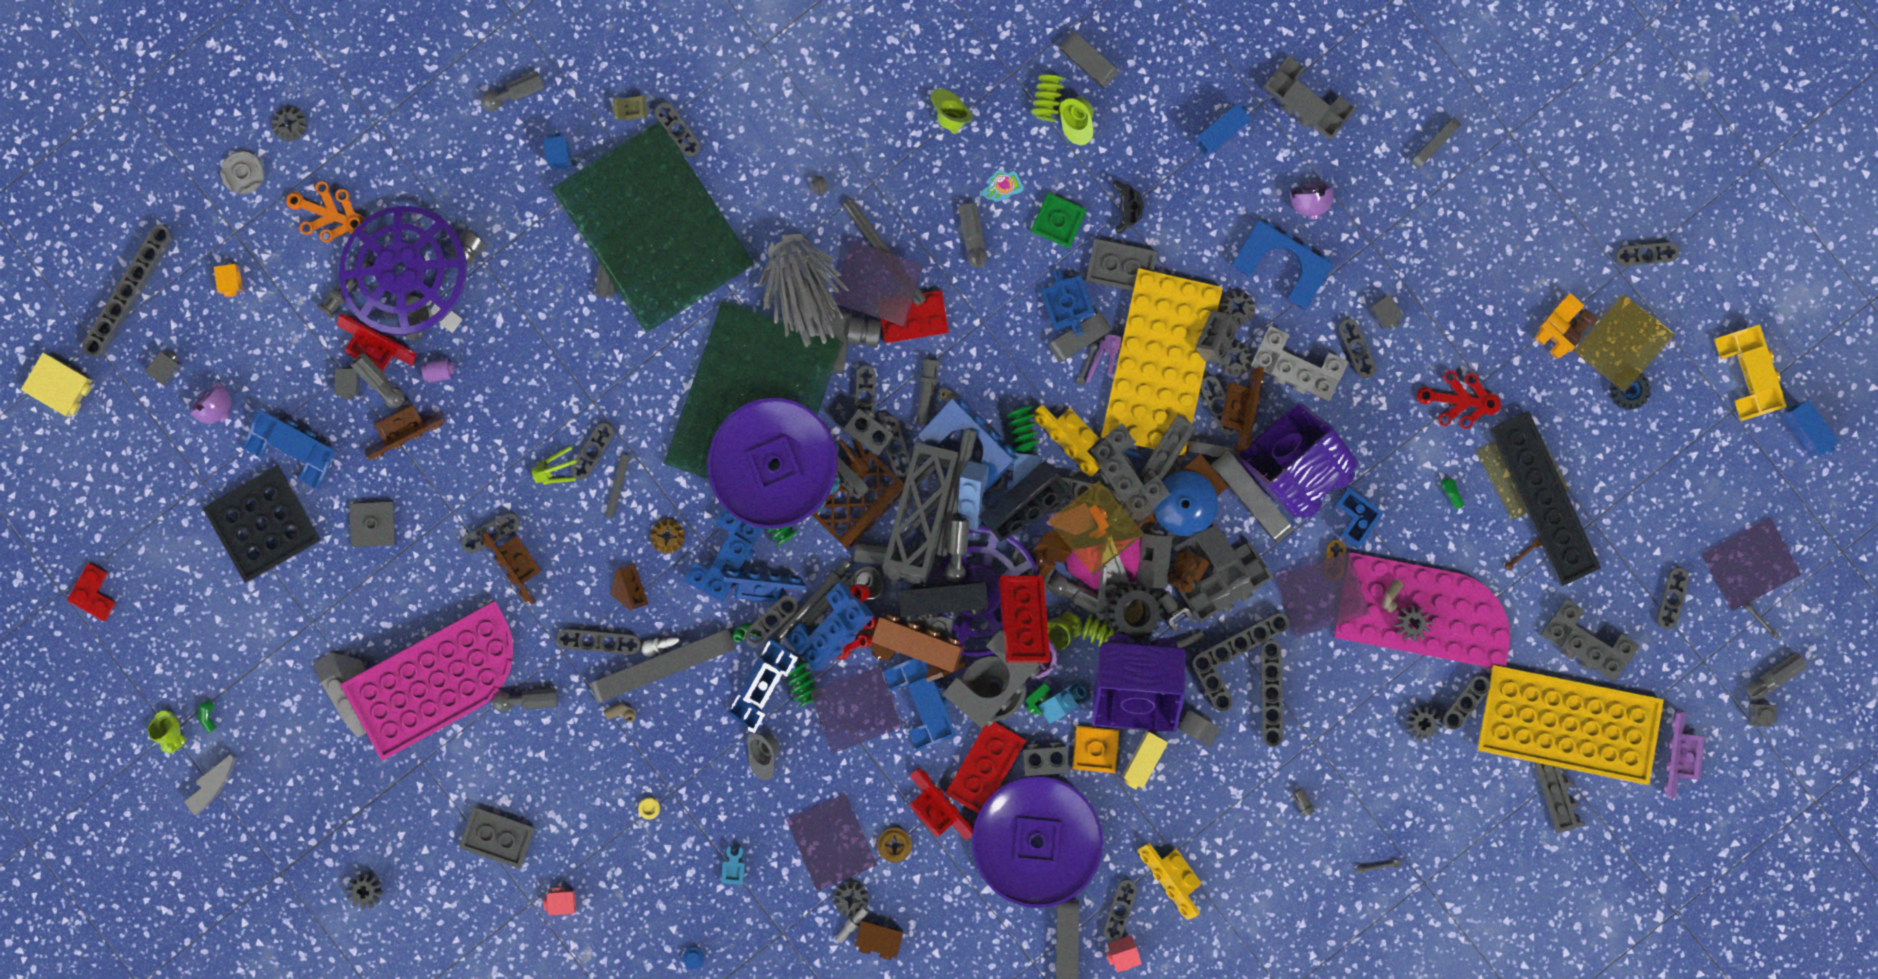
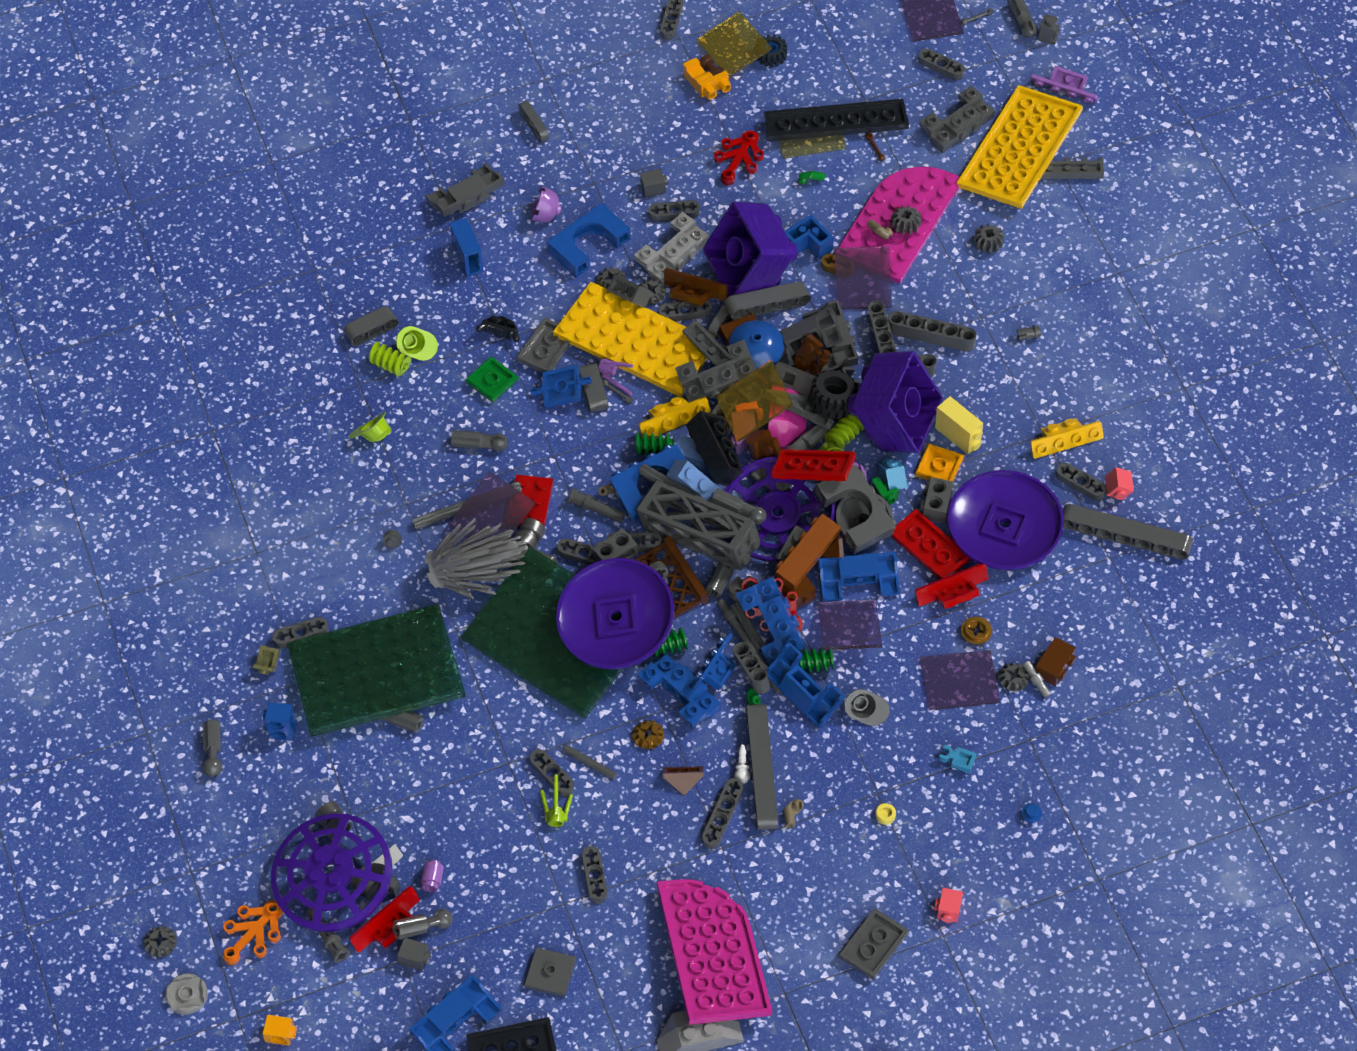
camera: 70 degrees left, 30 degrees down
reddish brown bracket [365,402,445,460] -> none
reddish brown bracket [481,529,542,605] -> none
dark grey piece [492,688,558,713] -> none
black wedge [895,581,988,621] -> none
sticker [981,170,1024,202] -> none
dark grey brick [1177,707,1221,748] -> none
dark grey hinge [1356,859,1401,874] -> none
dark grey beam [1441,676,1490,730] -> none

